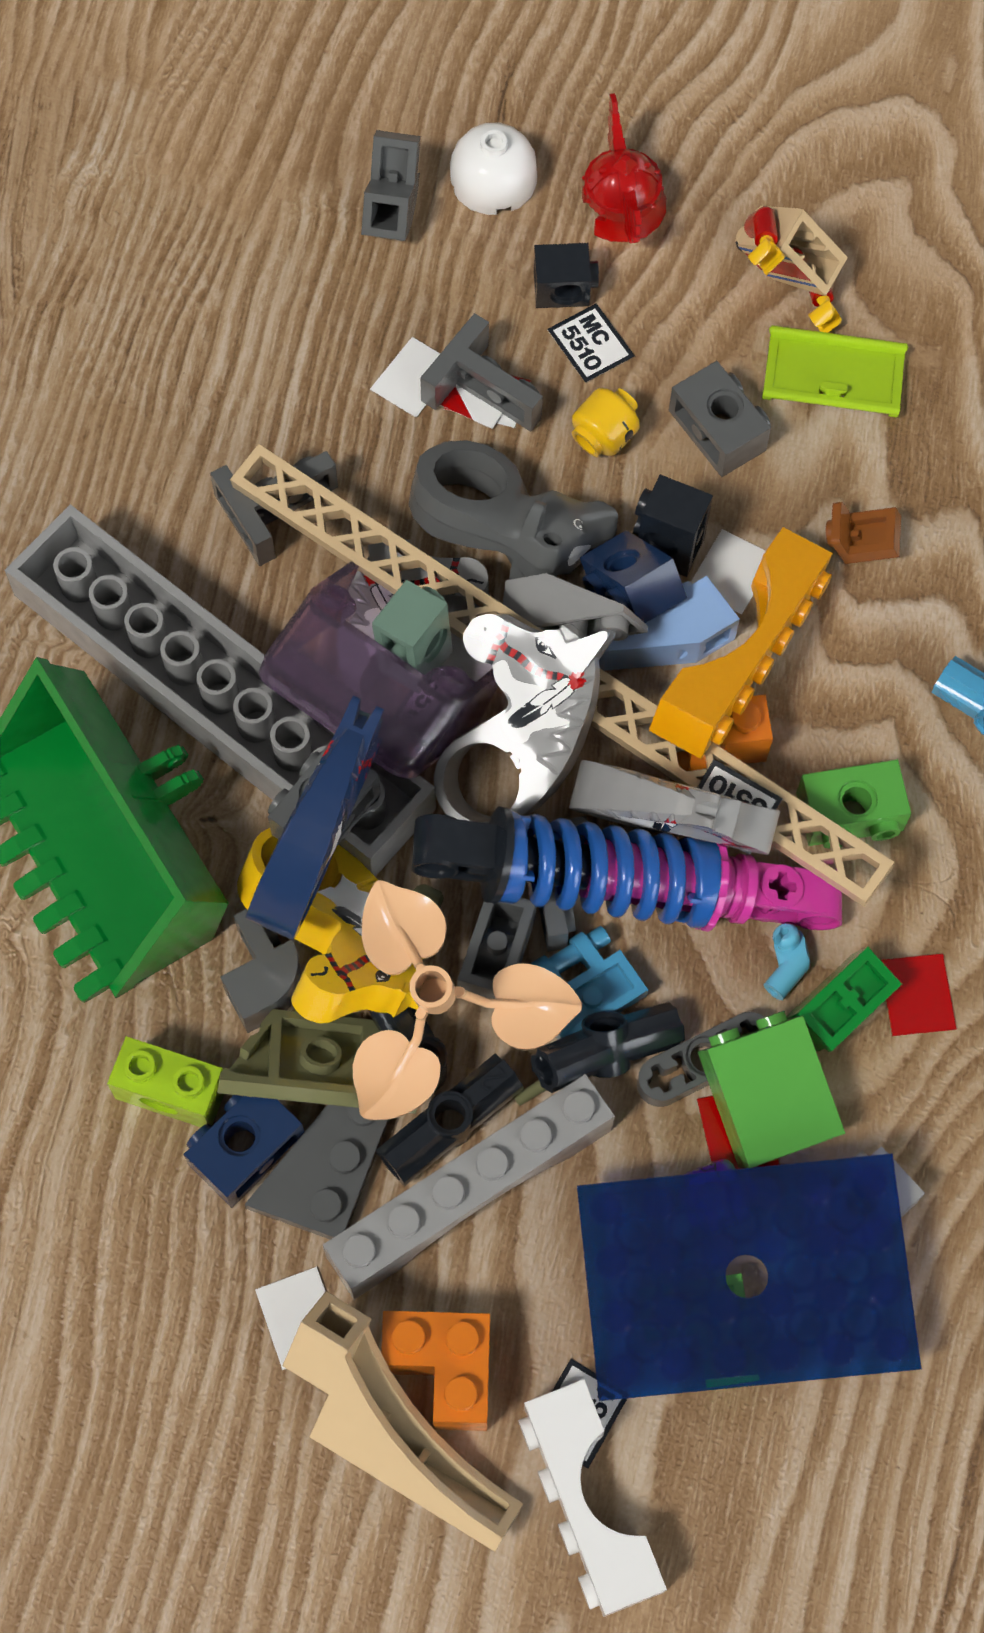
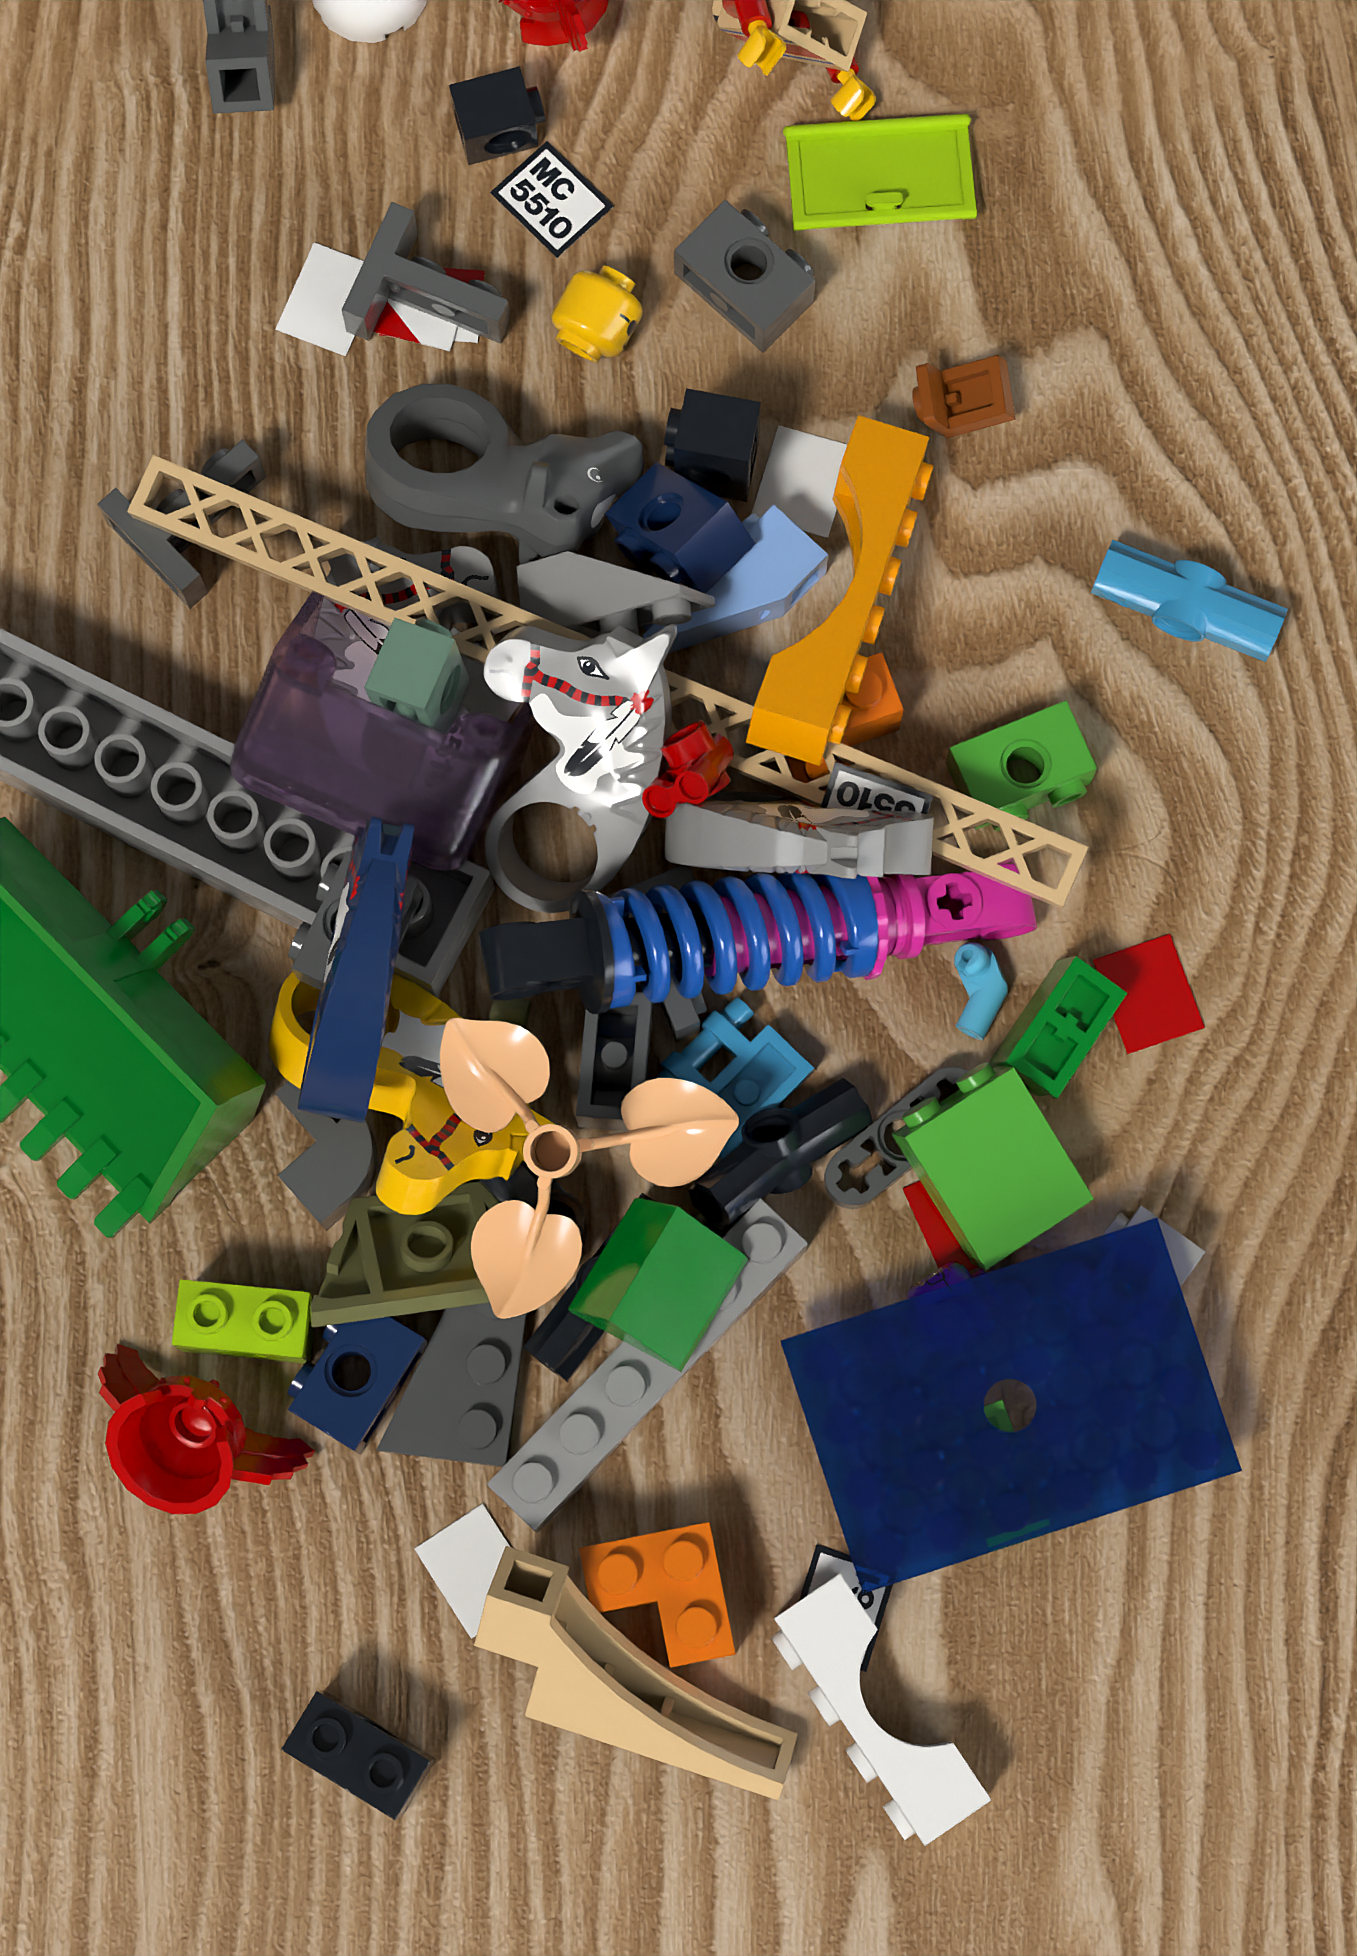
camera: 10 degrees left, 10 degrees up
none -> red helmet [98,1344,315,1514]
none -> black brick [281,1690,436,1820]
none -> green slope [568,1197,748,1372]
none -> red plate [642,720,734,818]

